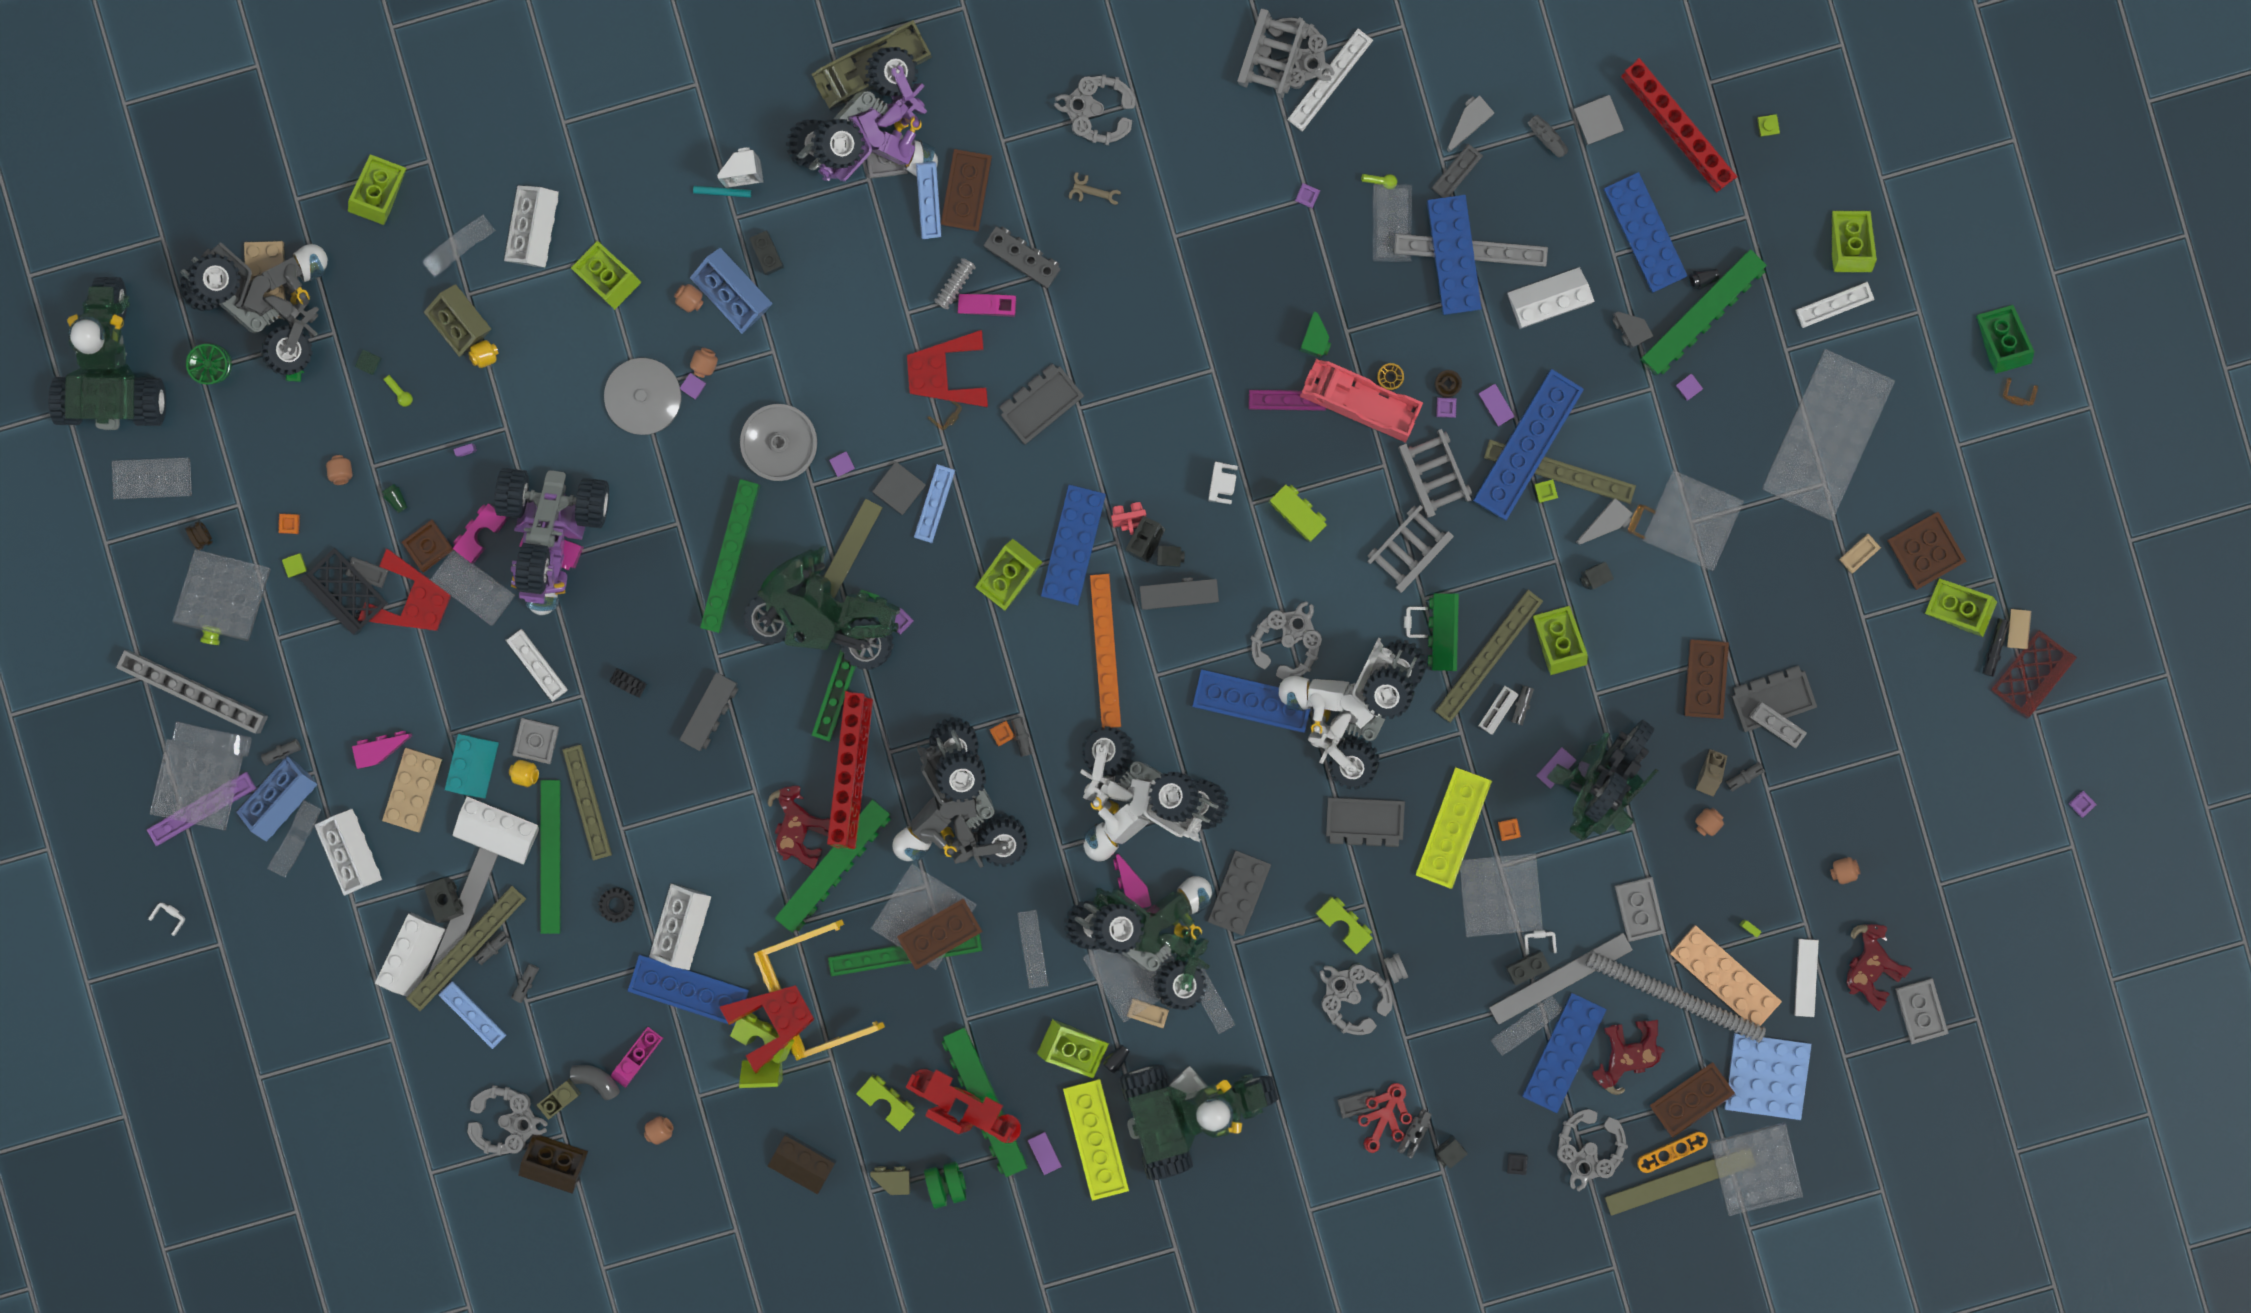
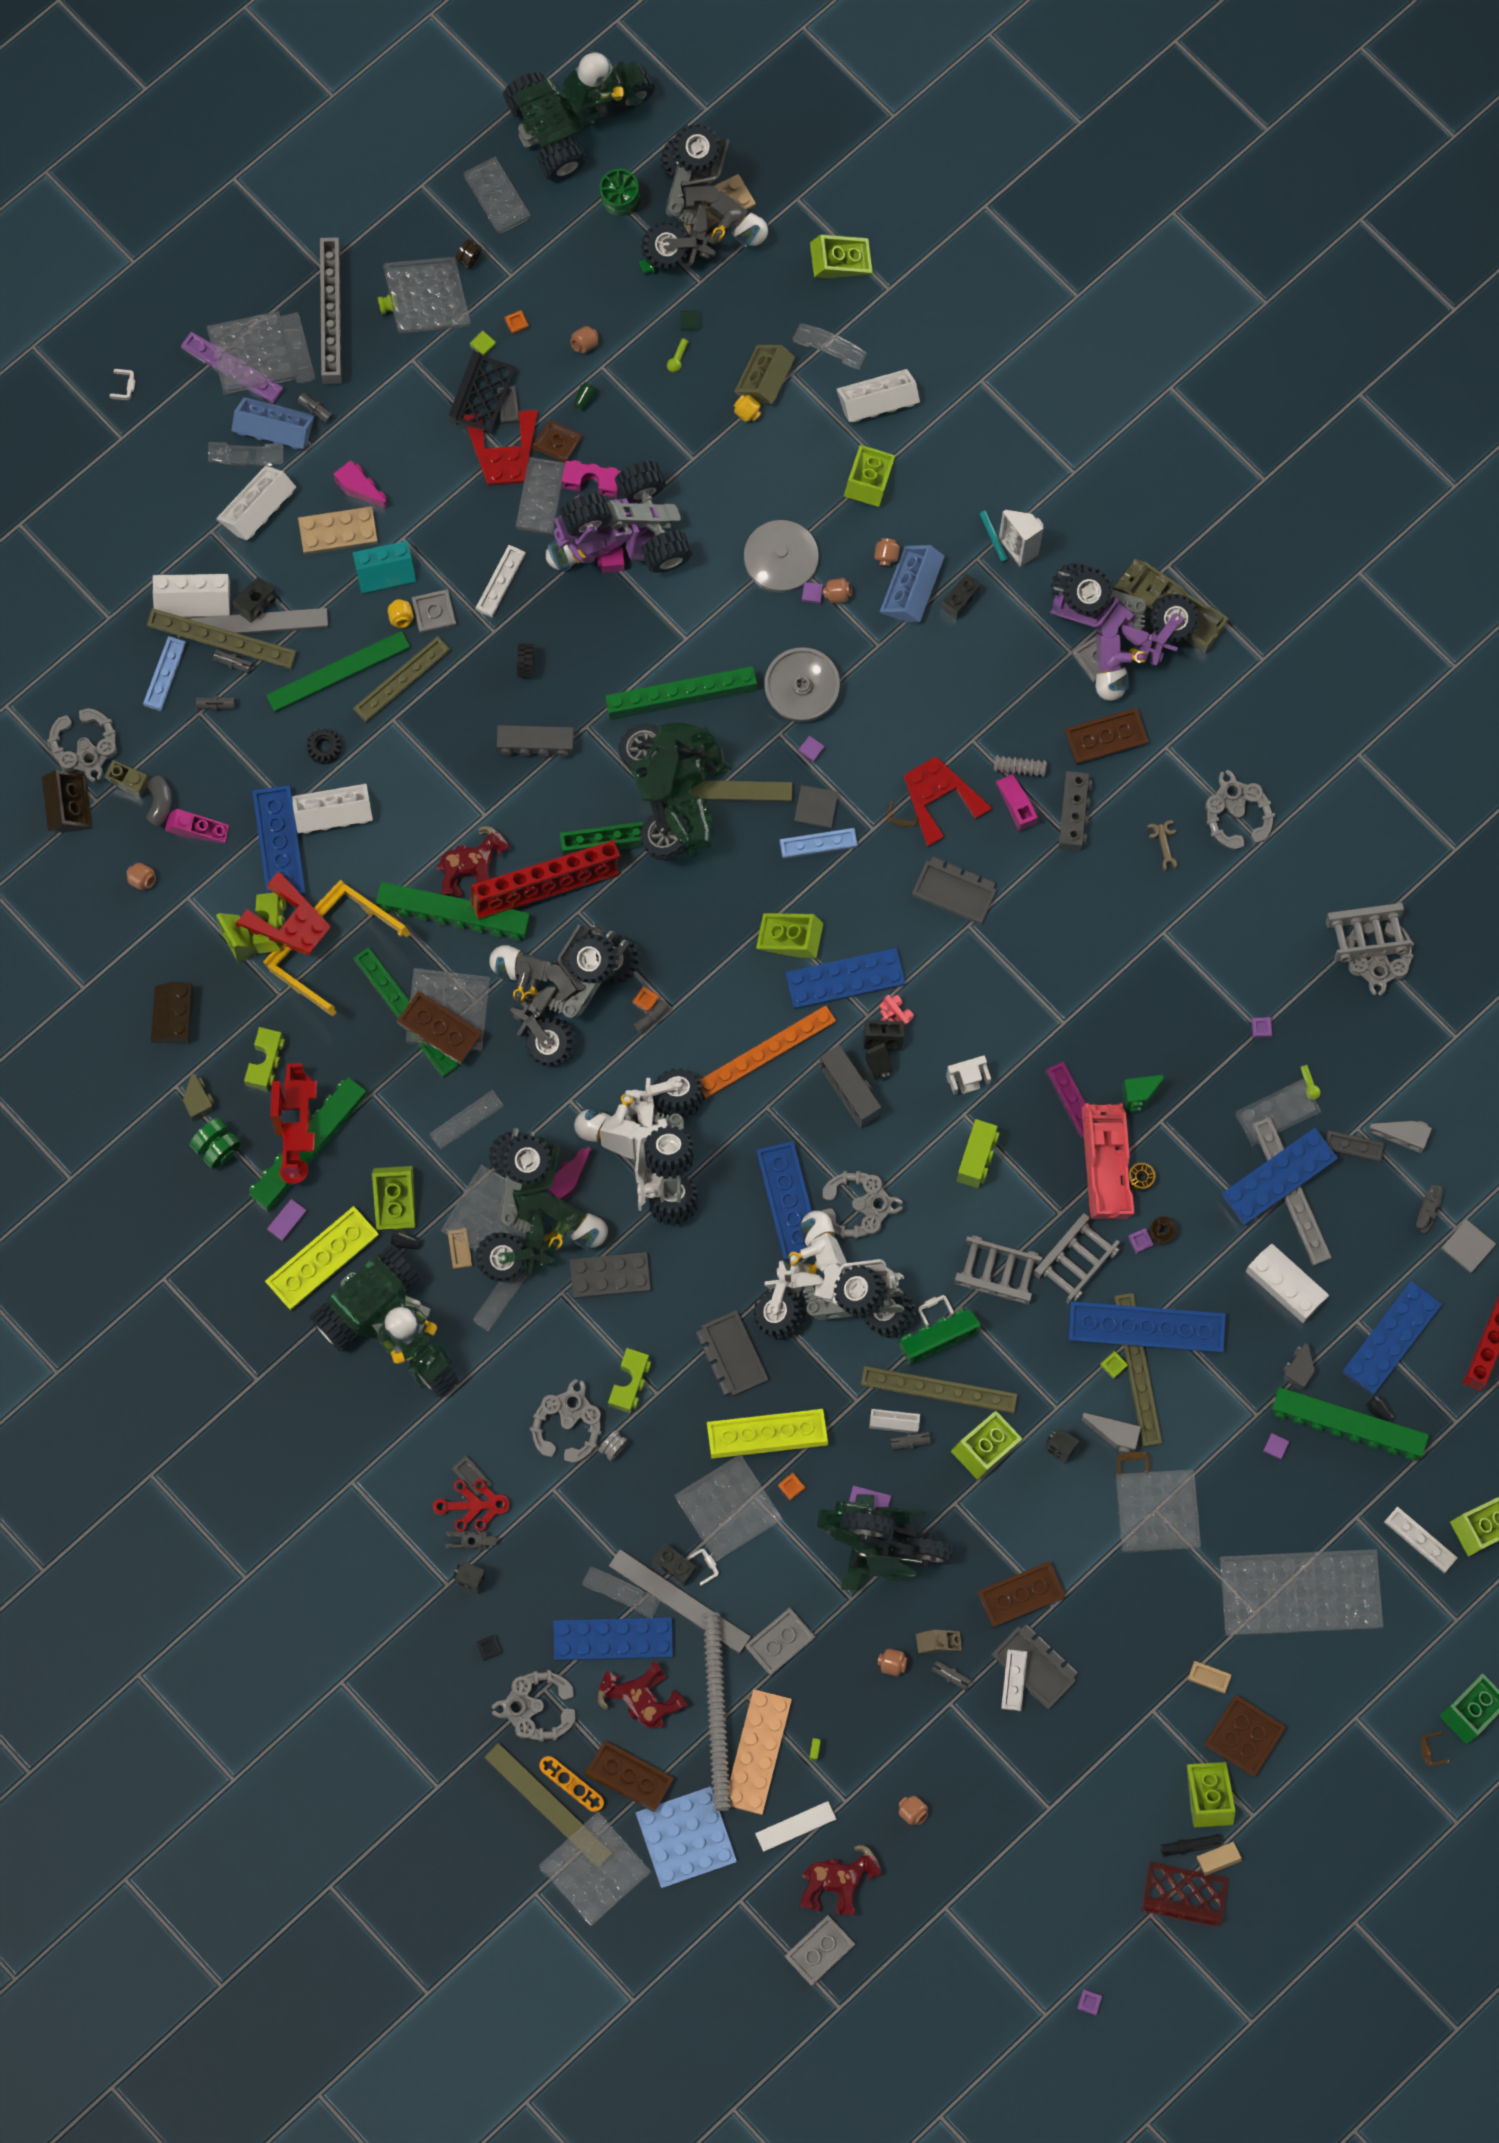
camera: 55 degrees right, 15 degrees down
white slope [452,797,539,865] -> none
medium lavender tile [454,443,477,457] -> none
medium lavender tile [887,608,914,635] -> none
light blue tile [916,161,941,239] -> none
white tile [1287,29,1373,132] -> none
medium lavender tile [1478,384,1515,426] -> none

